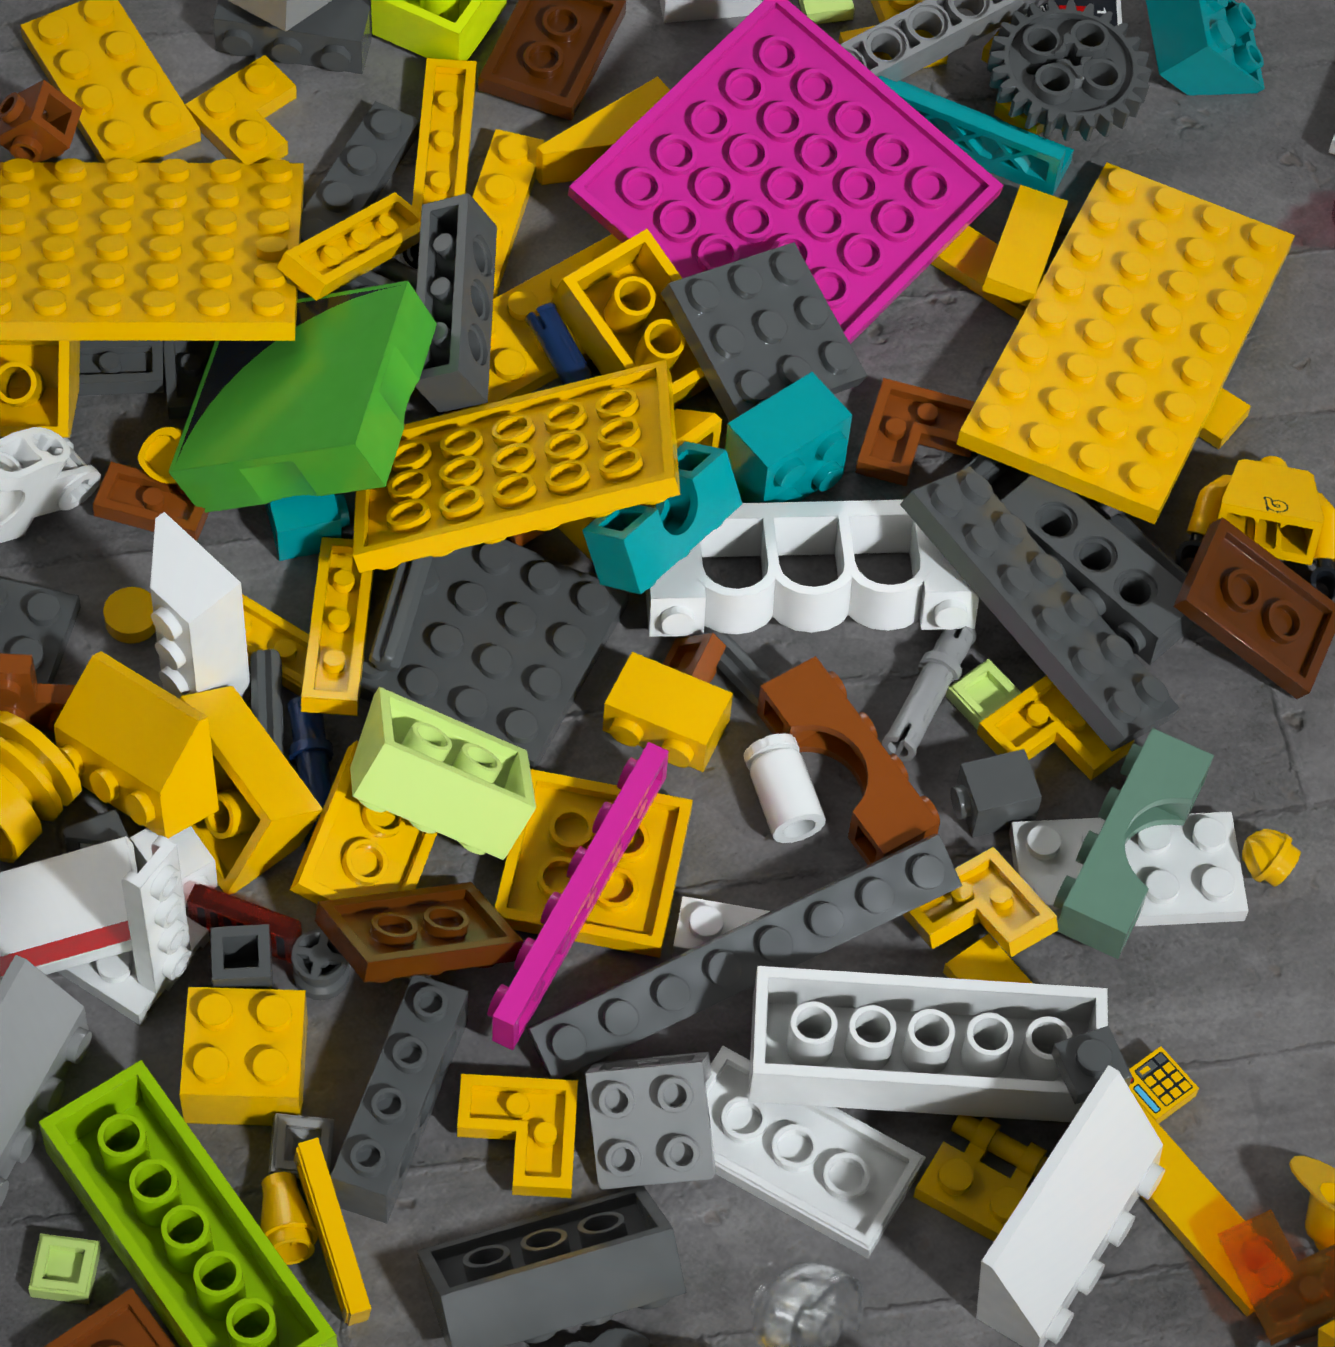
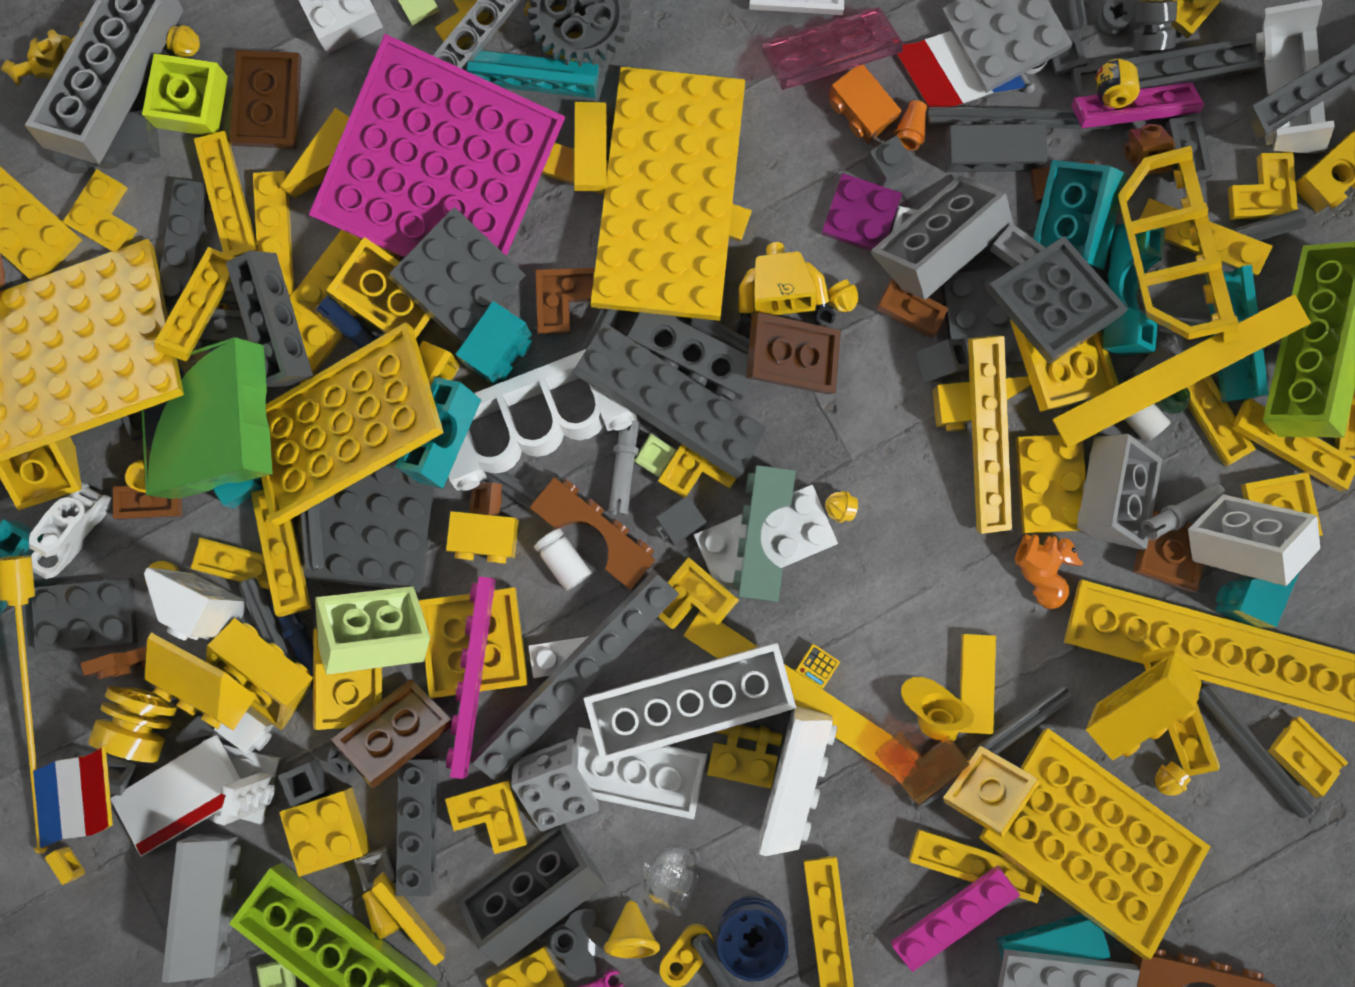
camera: 15 degrees left, 25 degrees up
clear red tile [187,884,302,963] -> none
dark grey plate [1051,1026,1132,1105] -> none

